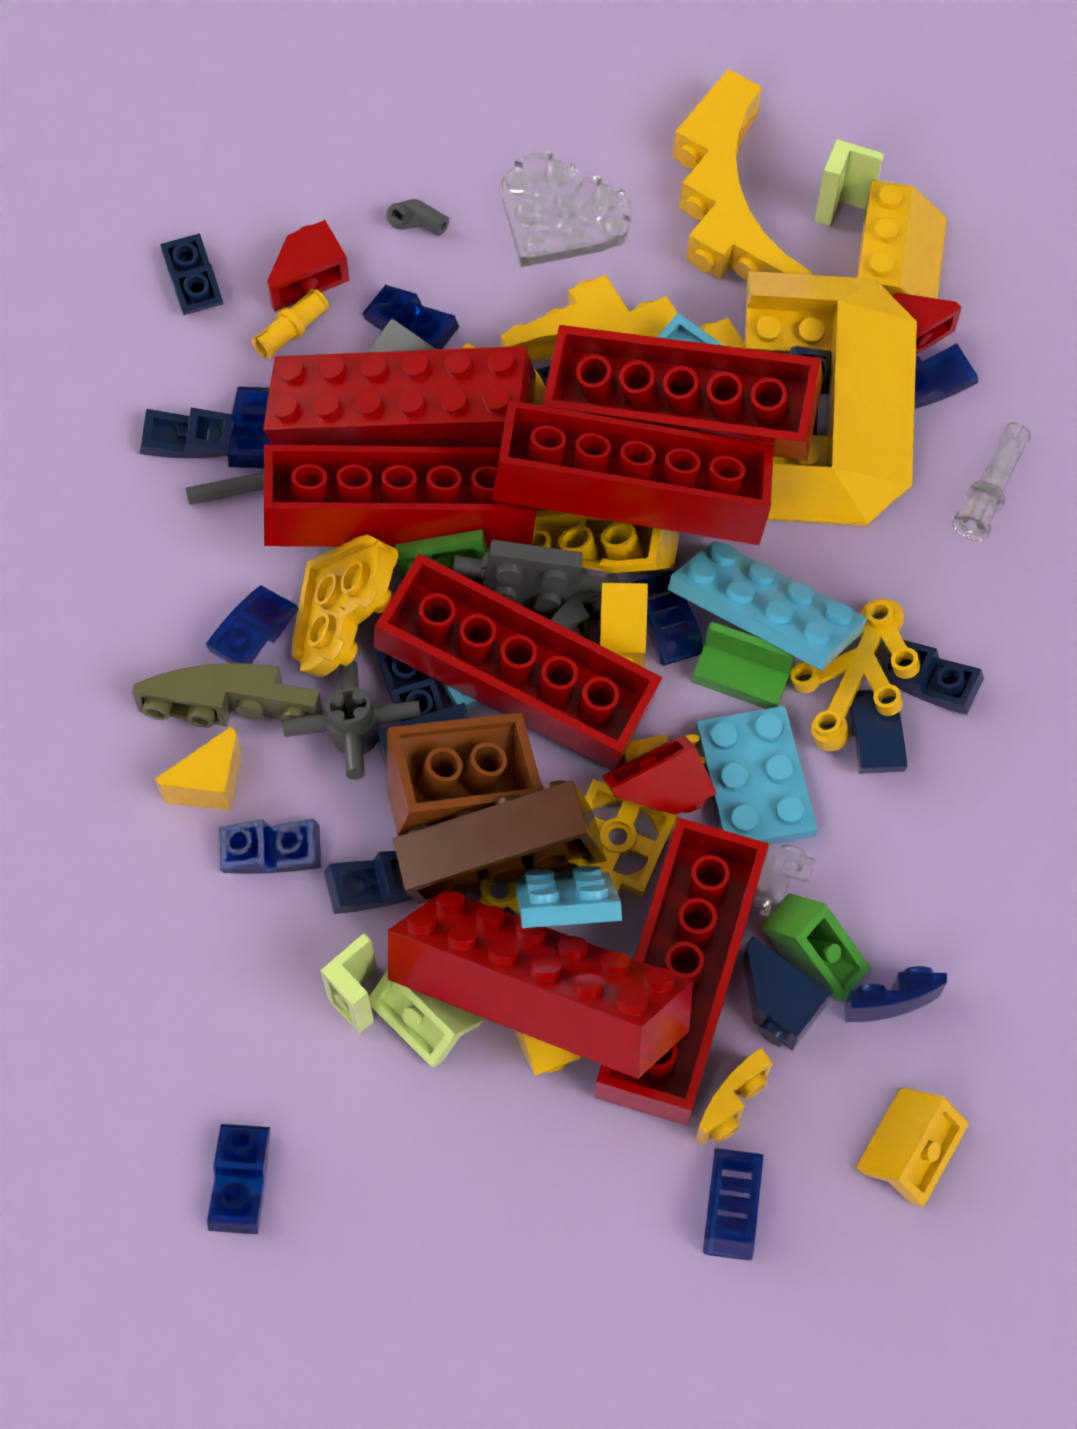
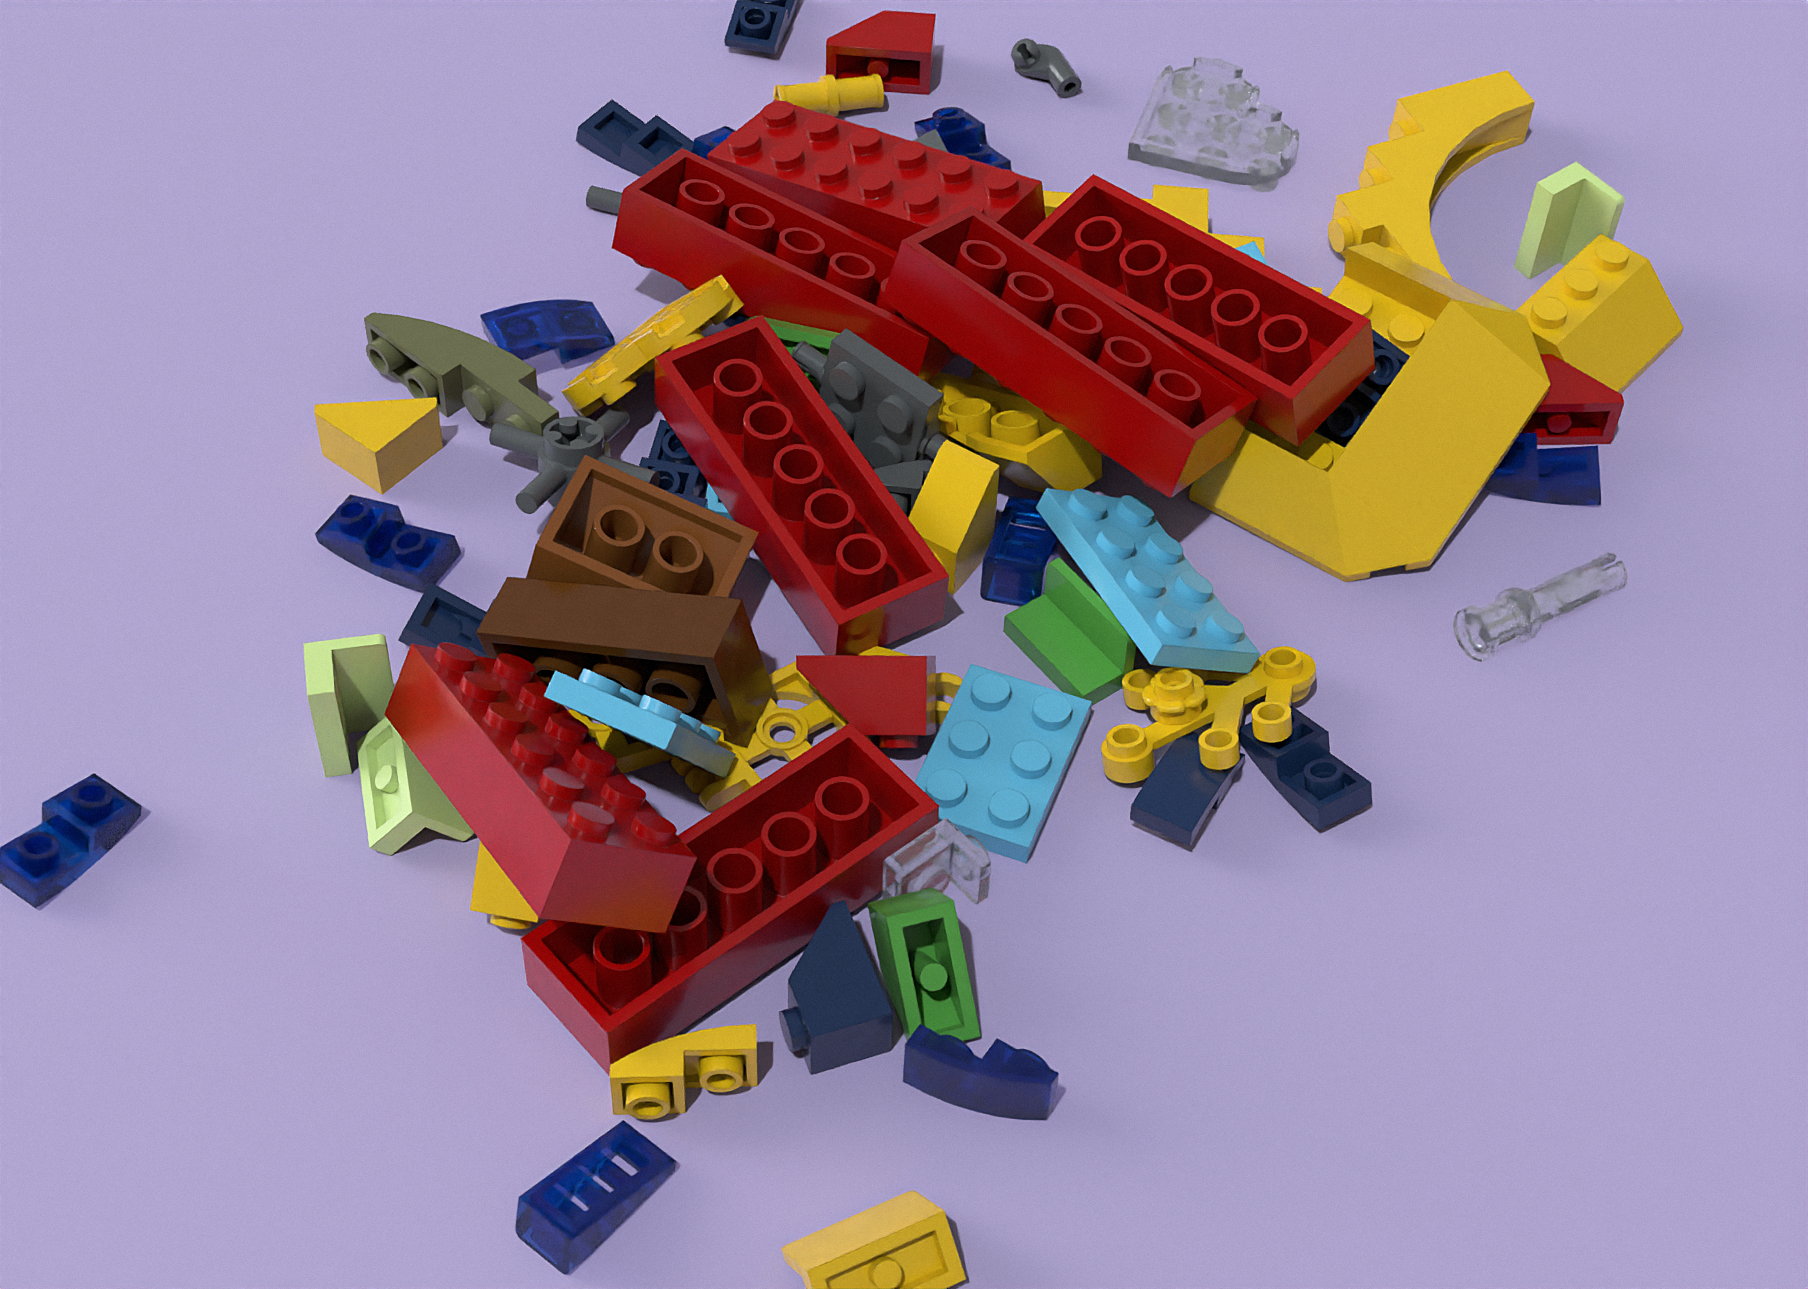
camera: 30 degrees right, 15 degrees down
none -> yellow plate [1142,667,1207,725]

